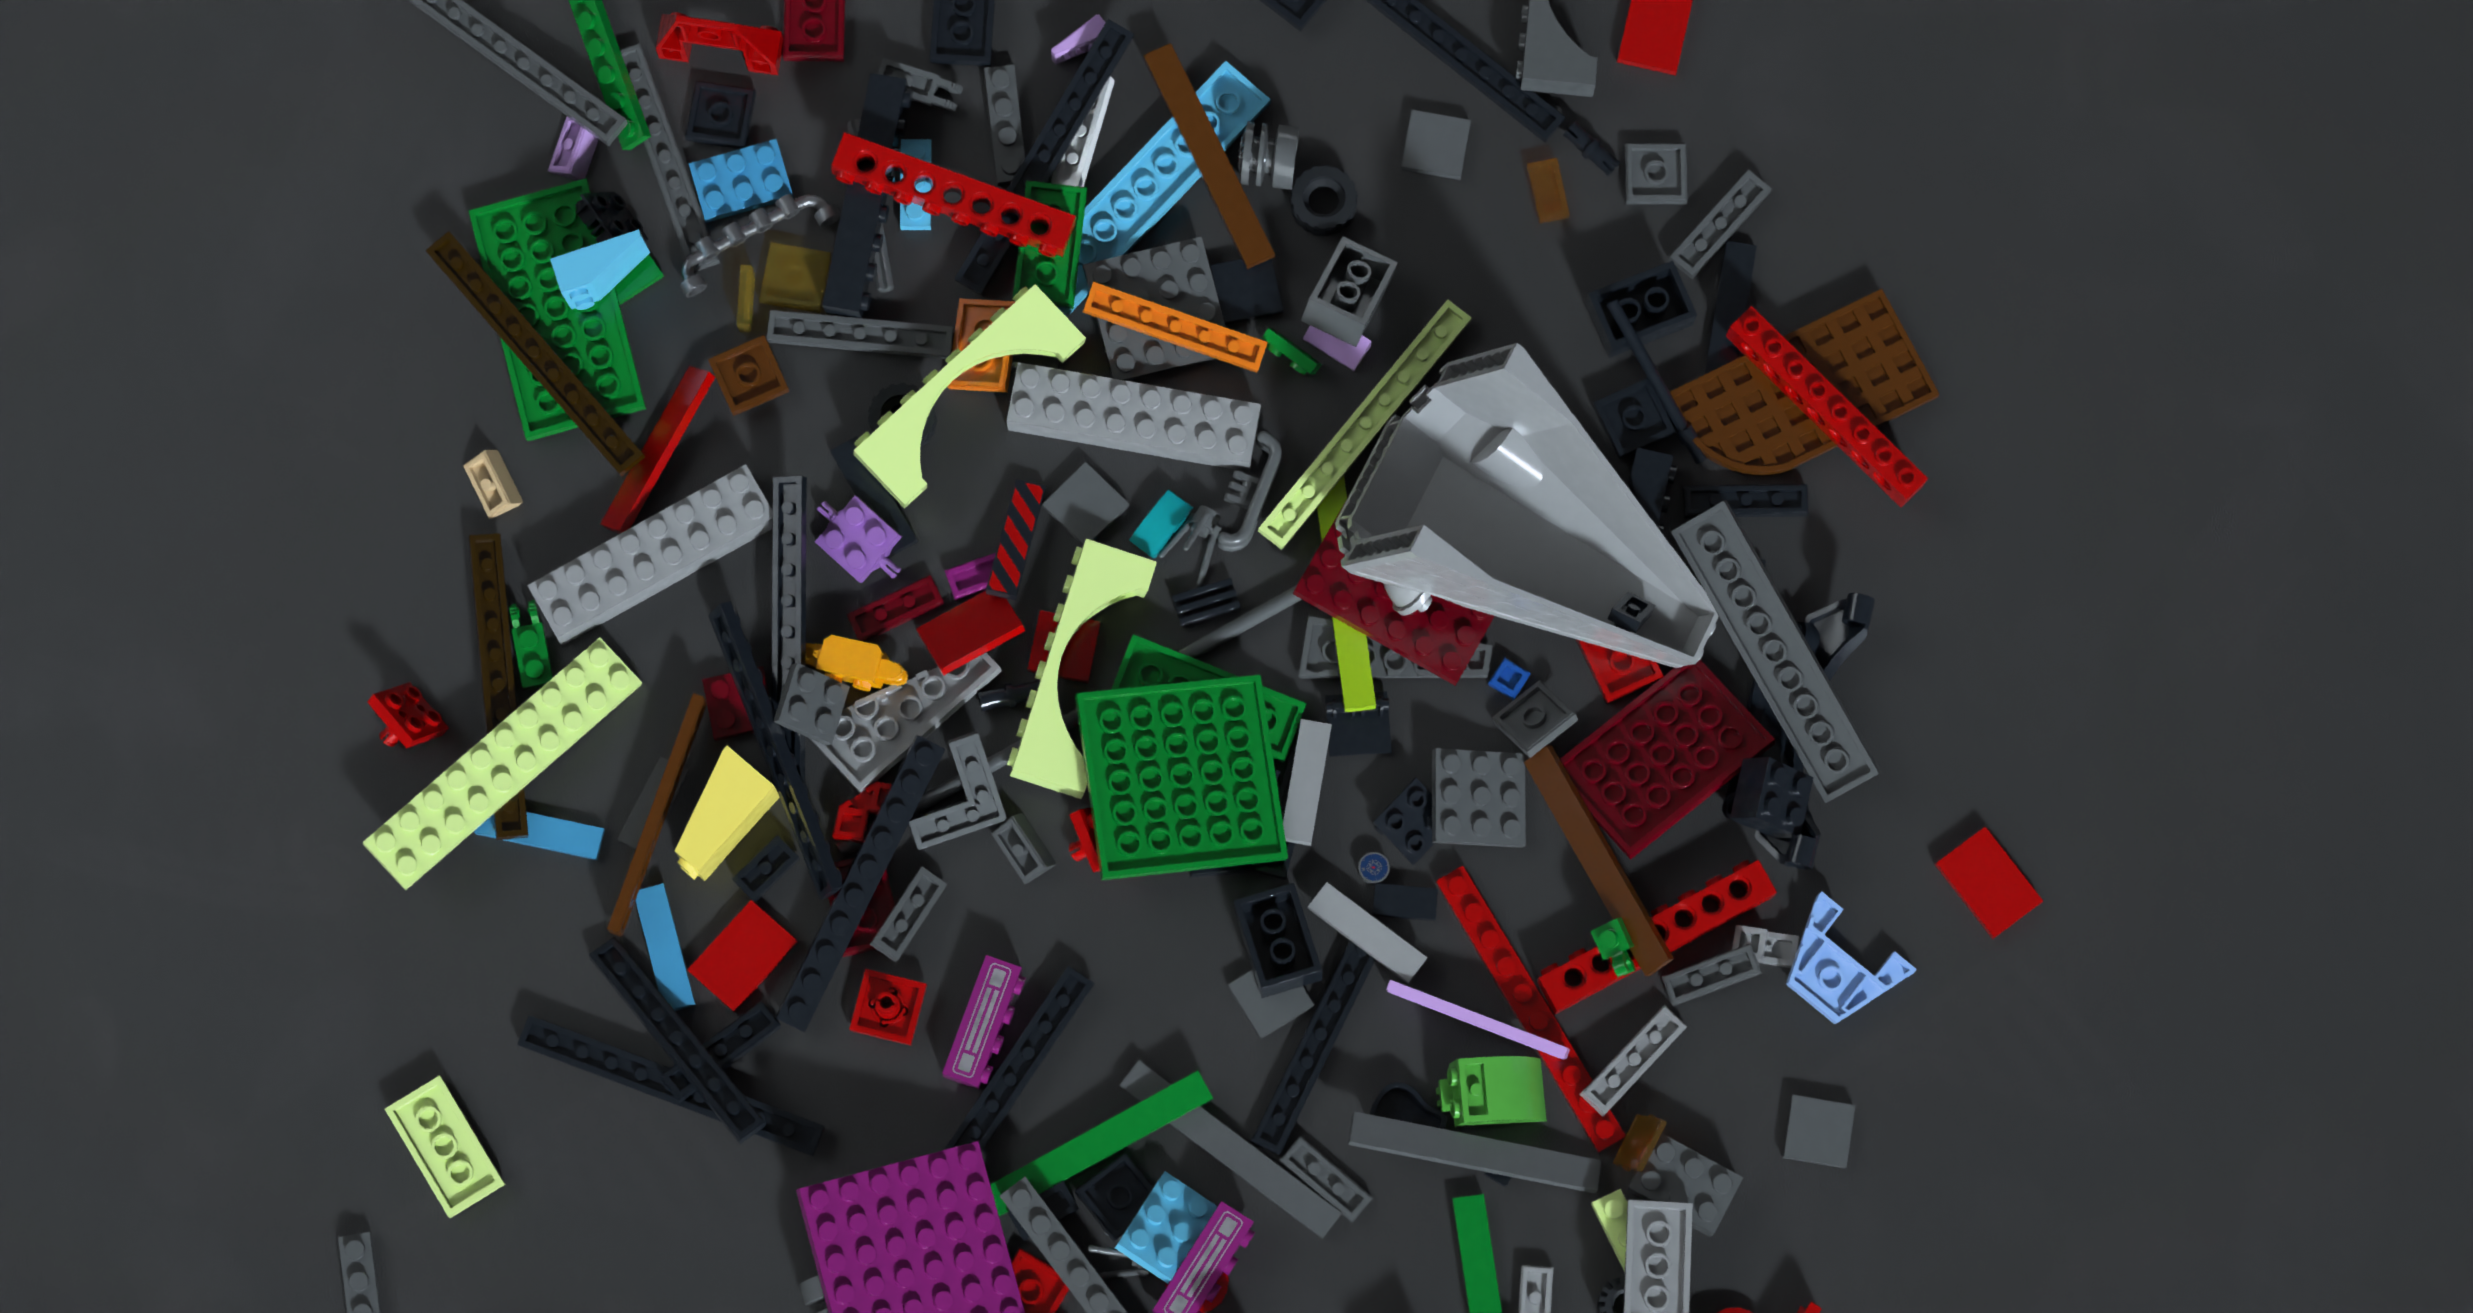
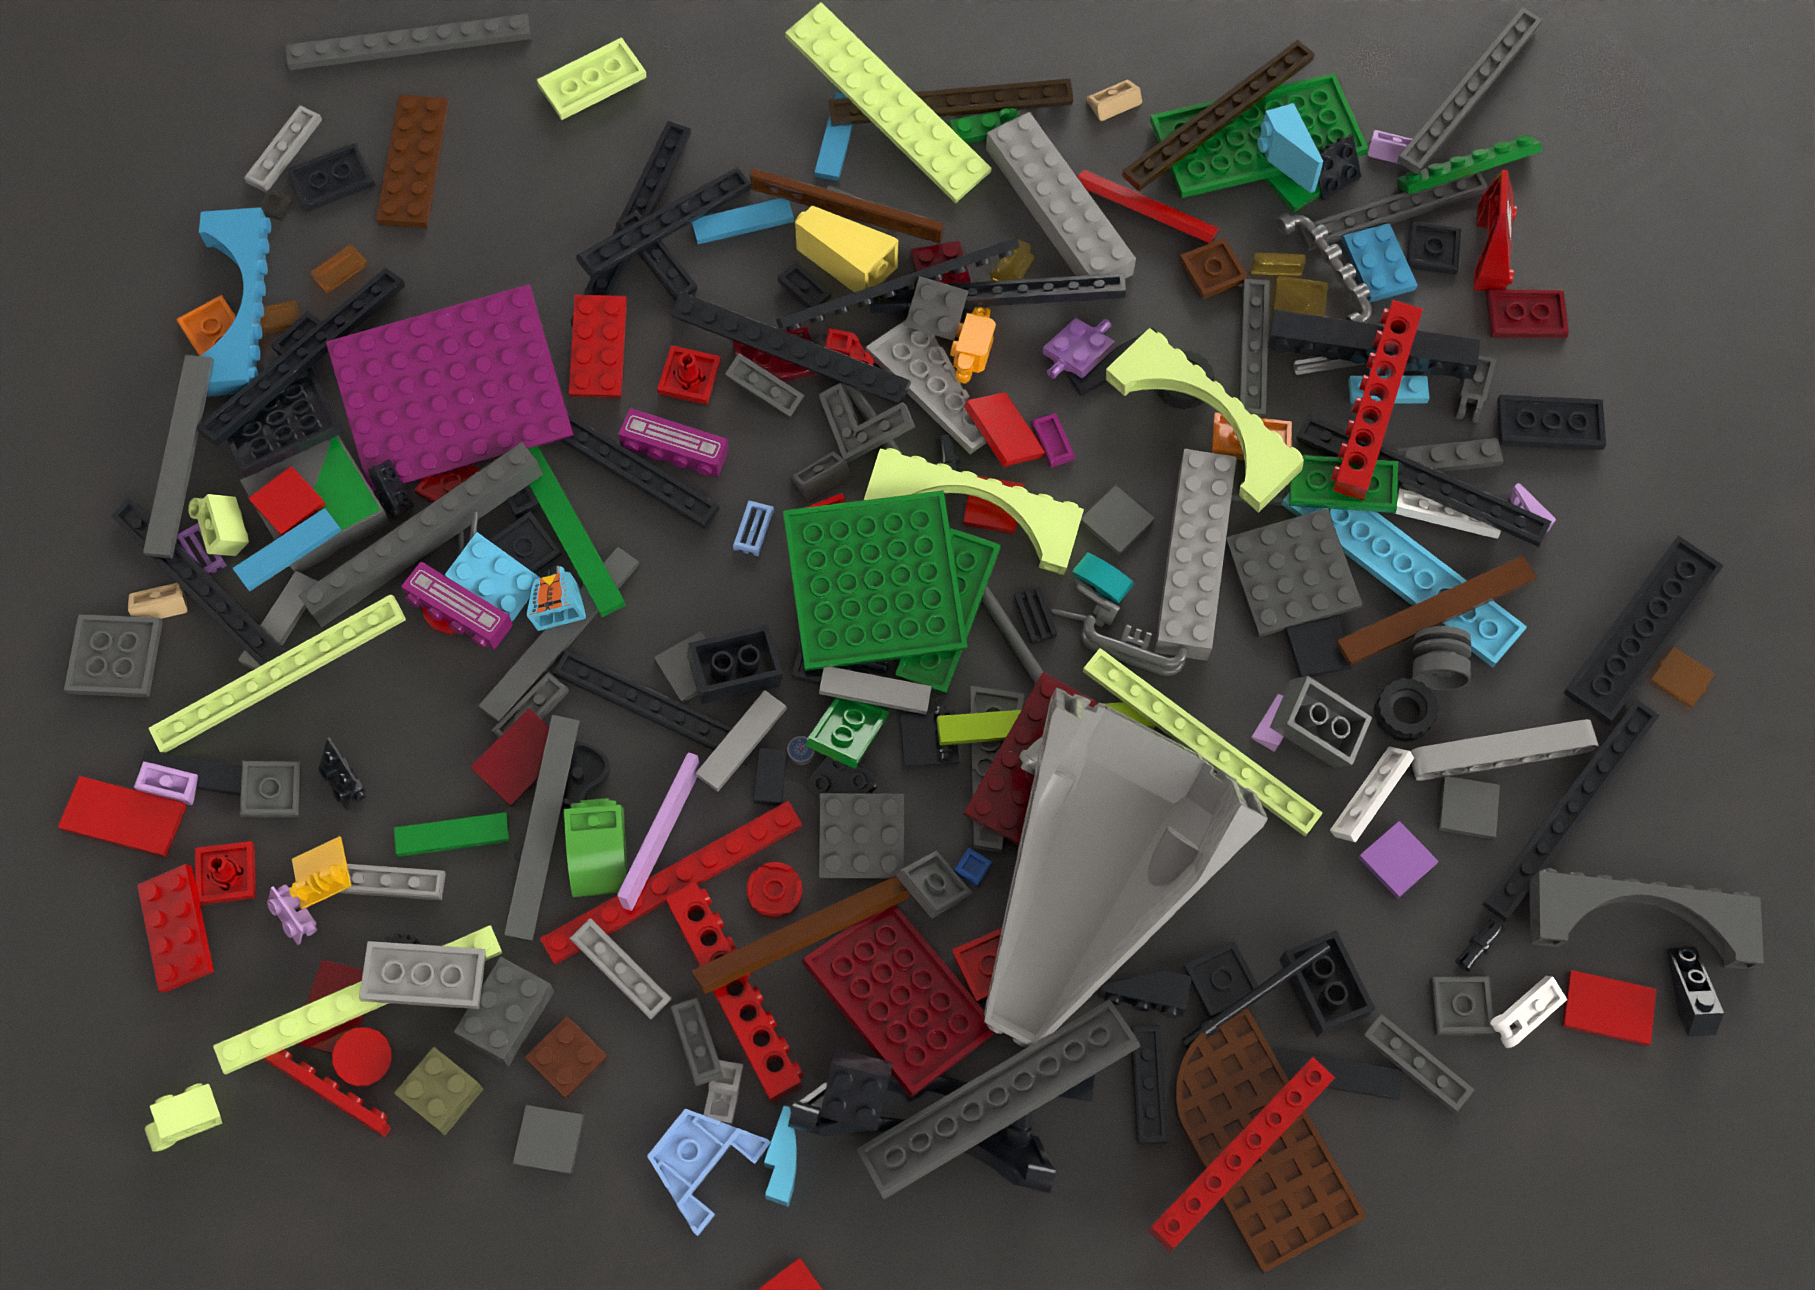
camera: 90 degrees right, 10 degrees down
red plate [367,682,449,749] -> none
red tile [687,900,798,1013] -> none
dark red tile [846,575,944,642] -> none
tile [986,479,1046,601] -> none
orange plate [1082,282,1268,373] -> none
green plate [1261,328,1322,375] -> none
clear orange tile [1527,158,1570,224] -> none
green plate [1590,917,1636,977] -> none
black plate [1608,592,1656,633] -> none
clear orange piece [1613,1114,1667,1172] -> none
none -> olive brick [394,1047,484,1136]
none -> dark red tile [470,708,549,806]
none -> copper plate [525,1016,608,1099]
none -> medium azure torso [527,566,586,631]
none -> red plate [569,295,627,398]
none -> light blue tile [733,500,774,557]
none -> red tile [747,862,803,918]
none -> medium azure slope [764,1106,797,1207]
none -> green tile [805,697,890,769]
none -> clear yellow piece [990,238,1035,281]
none -> white plate [1330,747,1414,842]
none -> medium lavender tile [1358,821,1439,899]
none -> light grey beam [1410,719,1599,781]
none -> white plate [1490,976,1567,1048]

